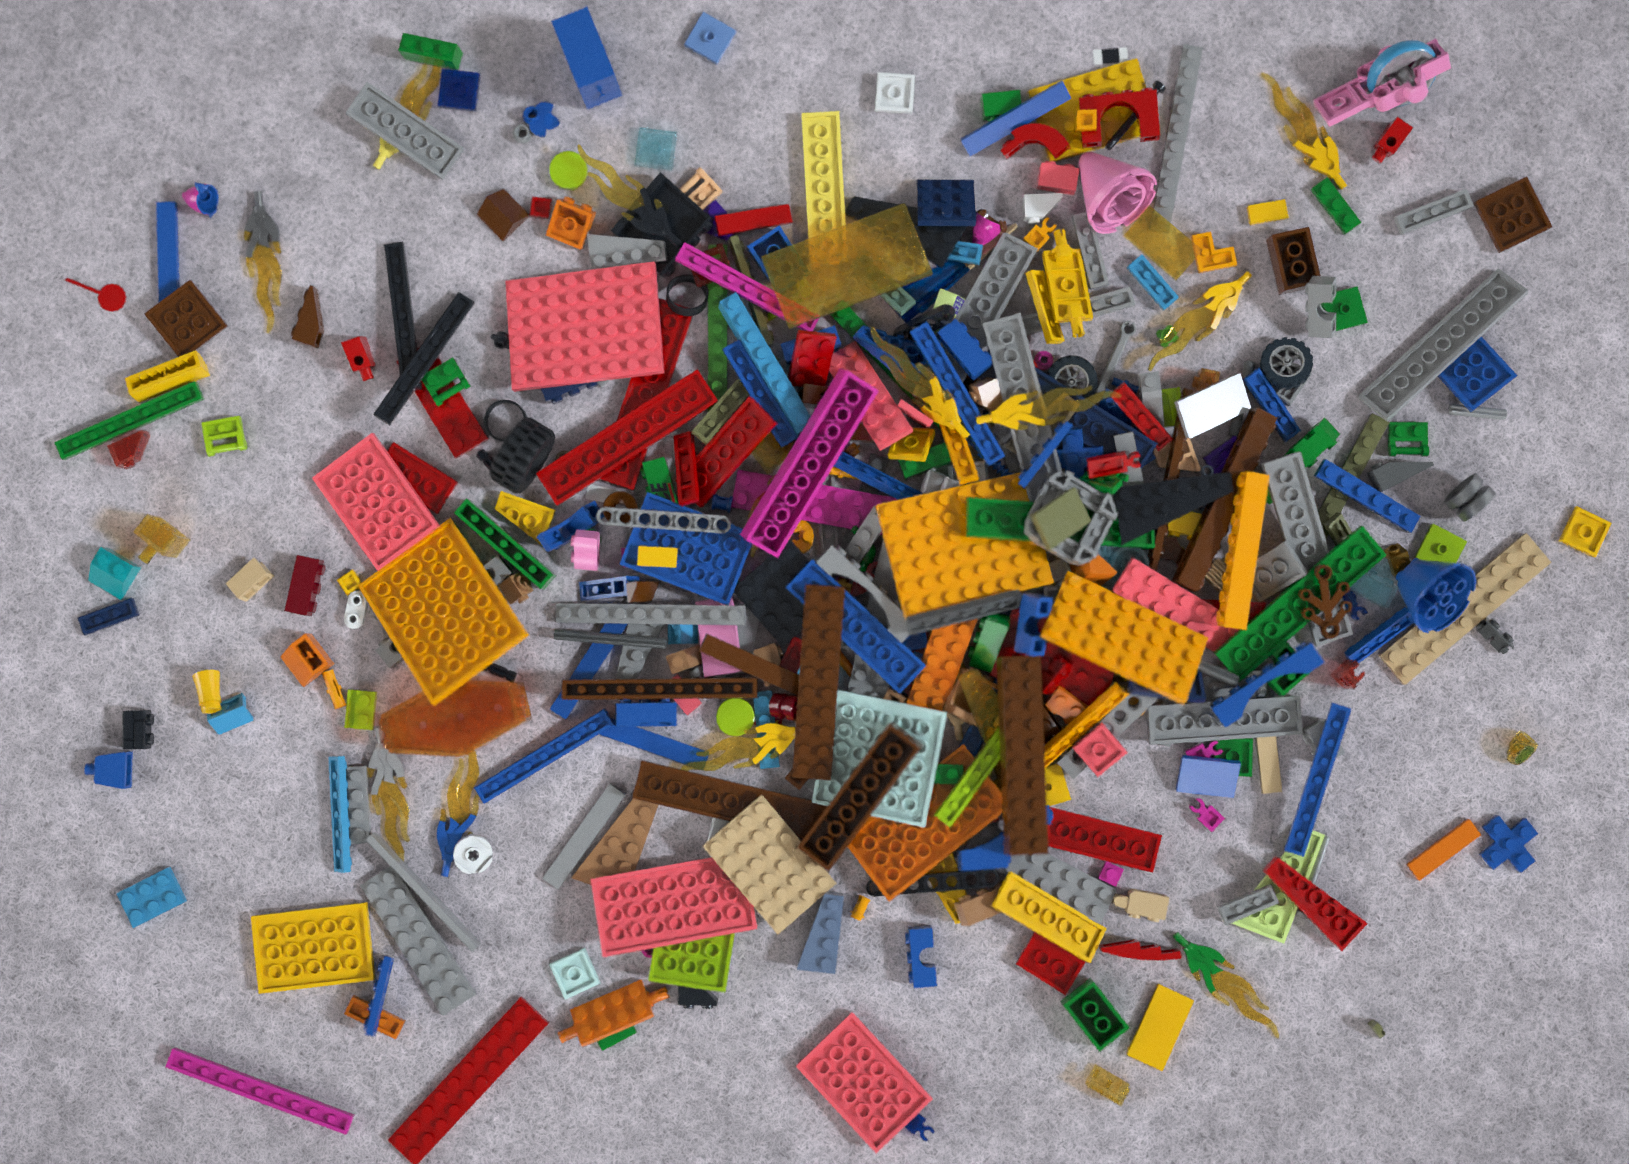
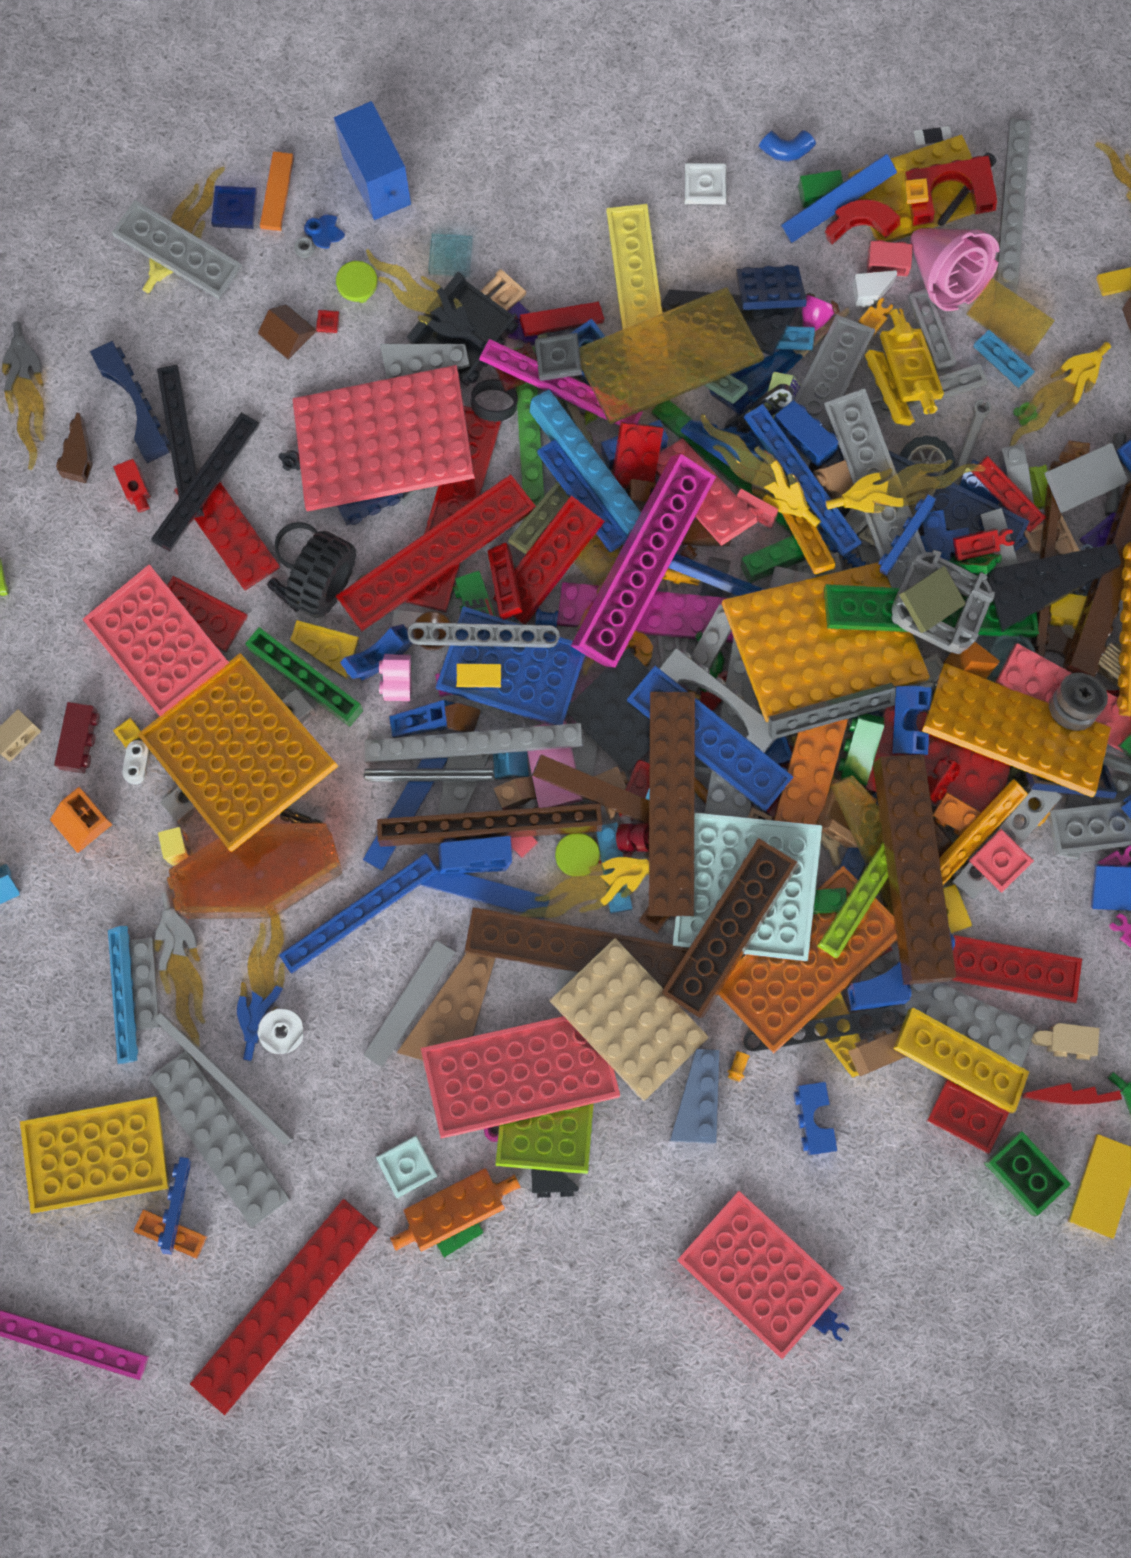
camera: 10 degrees left, 10 degrees down
light orange pin [321,669,346,709] -> none
lime plate [344,689,377,730] -> none
green brick [398,33,463,71] -> none
green plate [422,357,471,407] -> none
medium nougat brick [498,572,534,605] -> none
orange plate [546,196,596,250] -> none
medium blue plate [684,12,736,64] -> none
yellow tile [887,427,935,462] -> none
dark pink plate [1034,351,1053,370] -> none
clear yellow hinge [1085,1064,1130,1106] -> none
dark pink plate [1097,861,1124,887] -> none
light orange plate [1191,232,1237,274] -> none
none -> dark blue arch [90,341,170,464]
none -> light yellow brick [158,827,194,867]
none -> orange tile [260,151,294,231]
none -> dark grey tile [535,333,582,381]
none -> blue cylinder [758,130,816,162]
none -> flat silver wheel [1049,673,1108,731]

